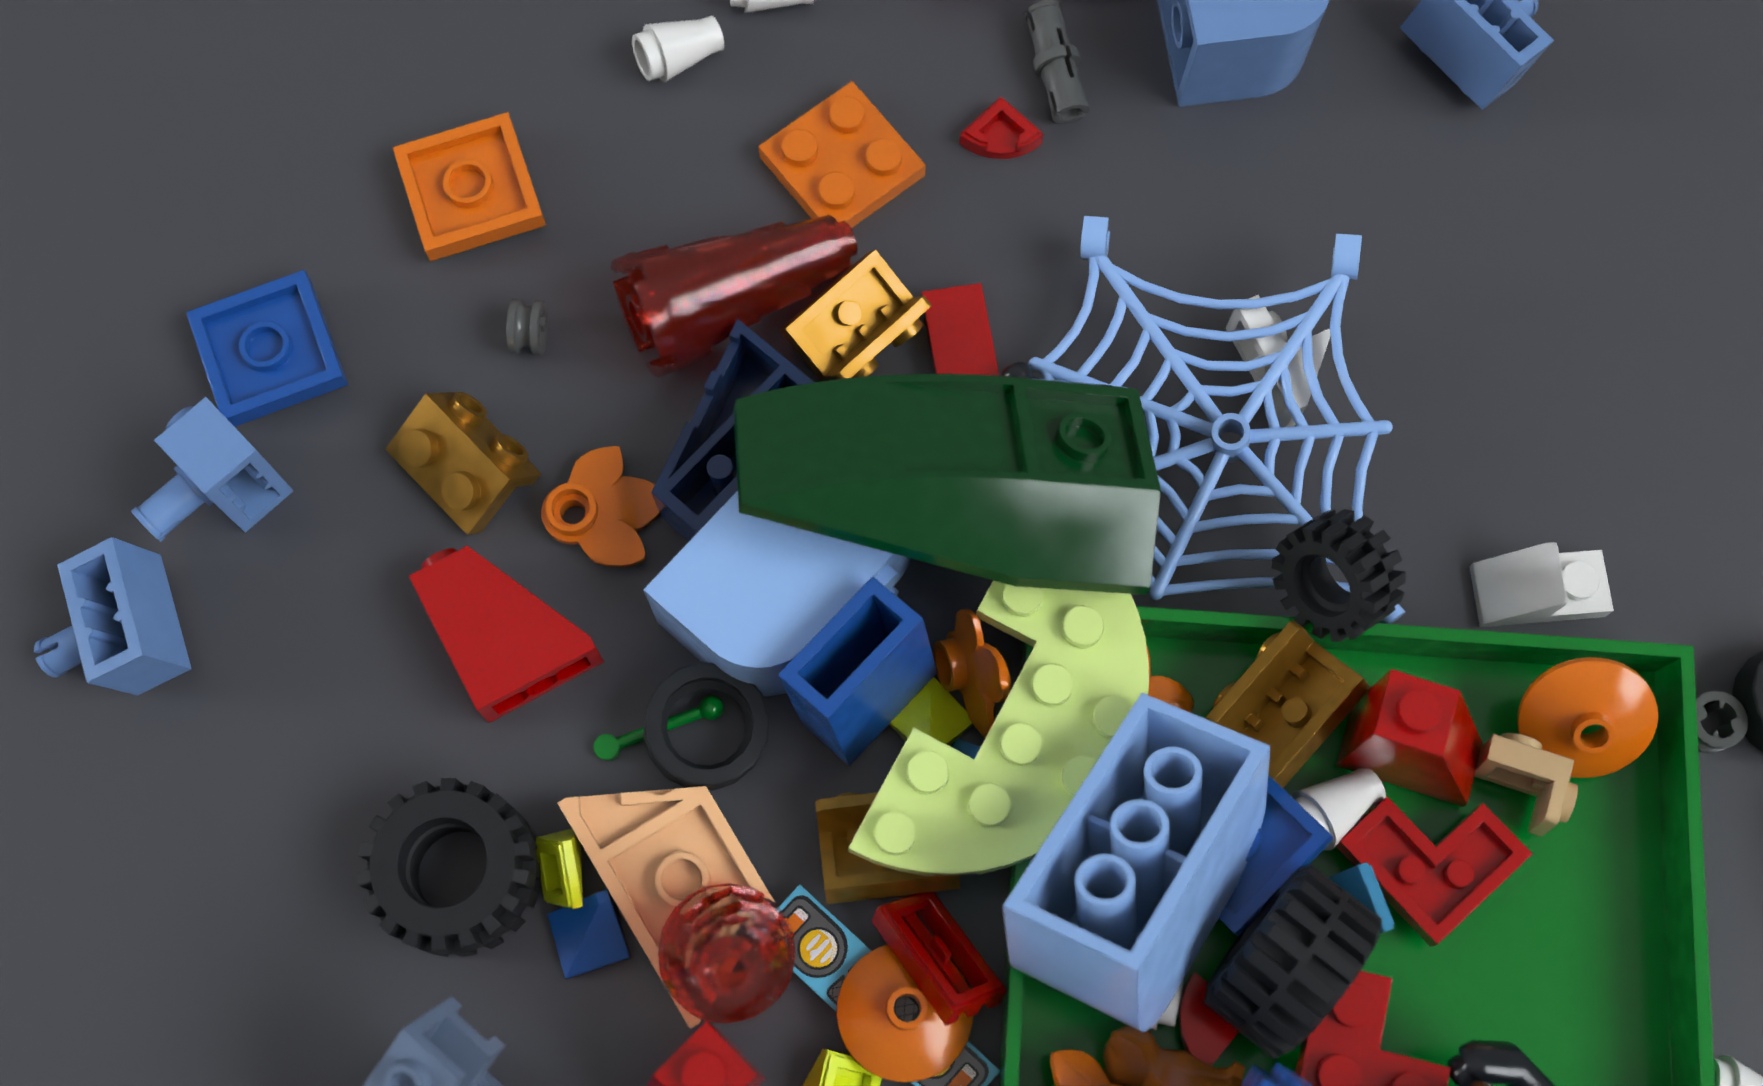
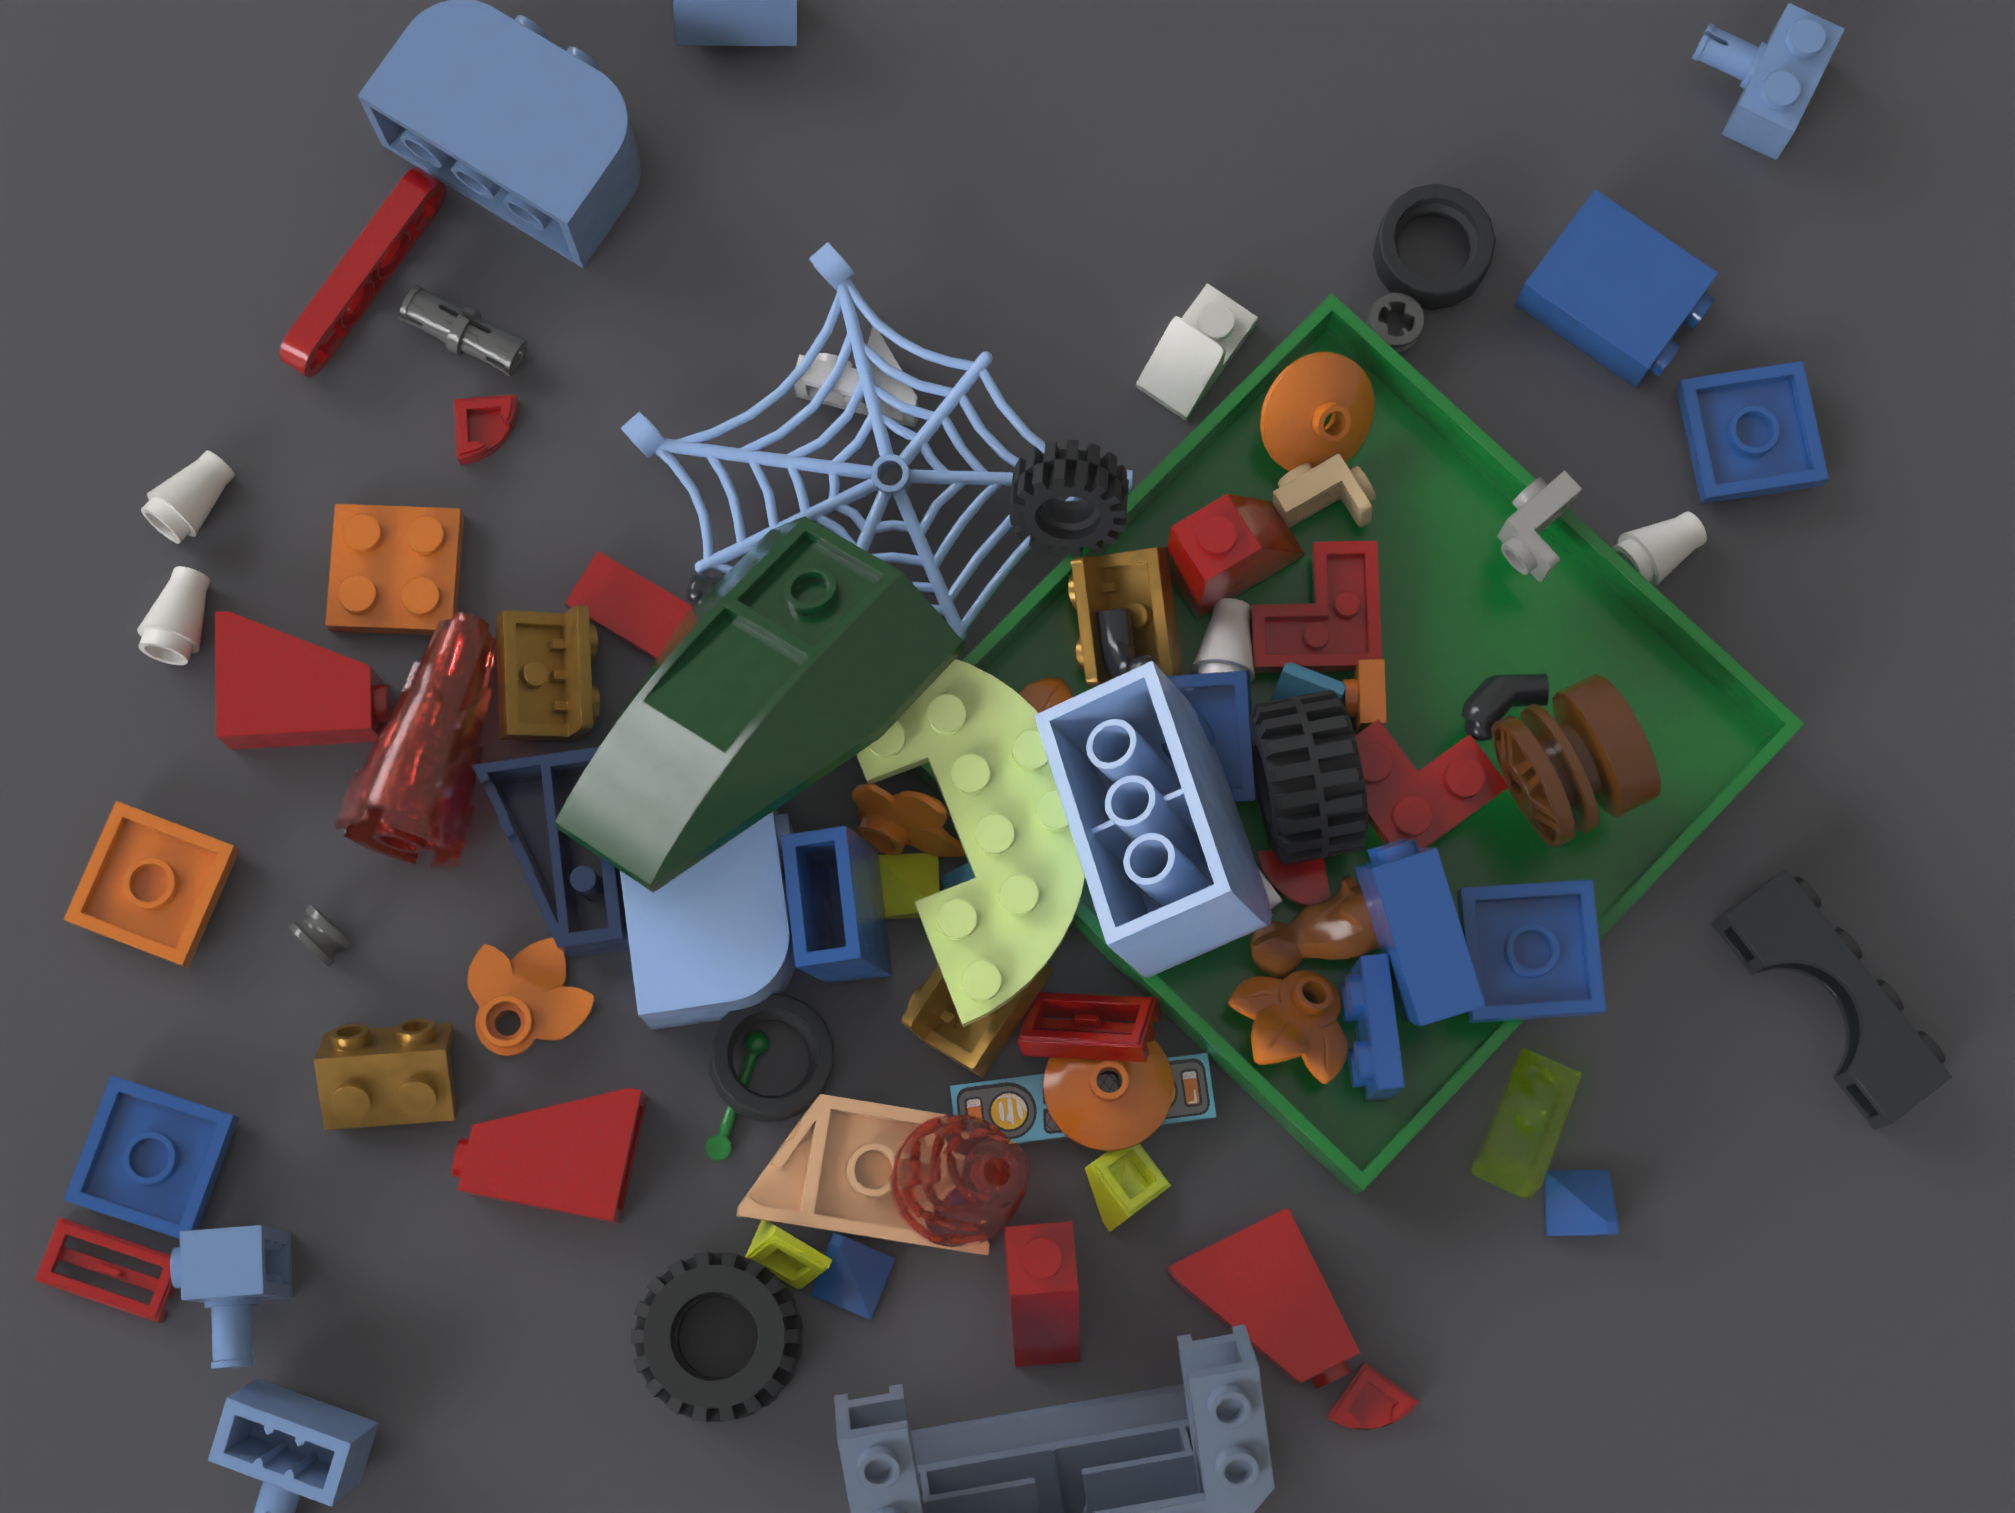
camera: 50 degrees left, 5 degrees up
none -> red tile [35,1217,177,1323]
none -> red slope [215,611,393,750]
none -> black arm [1097,608,1156,679]
none -> orange plate [1342,659,1387,735]
none -> light grey bracket [1497,470,1582,582]

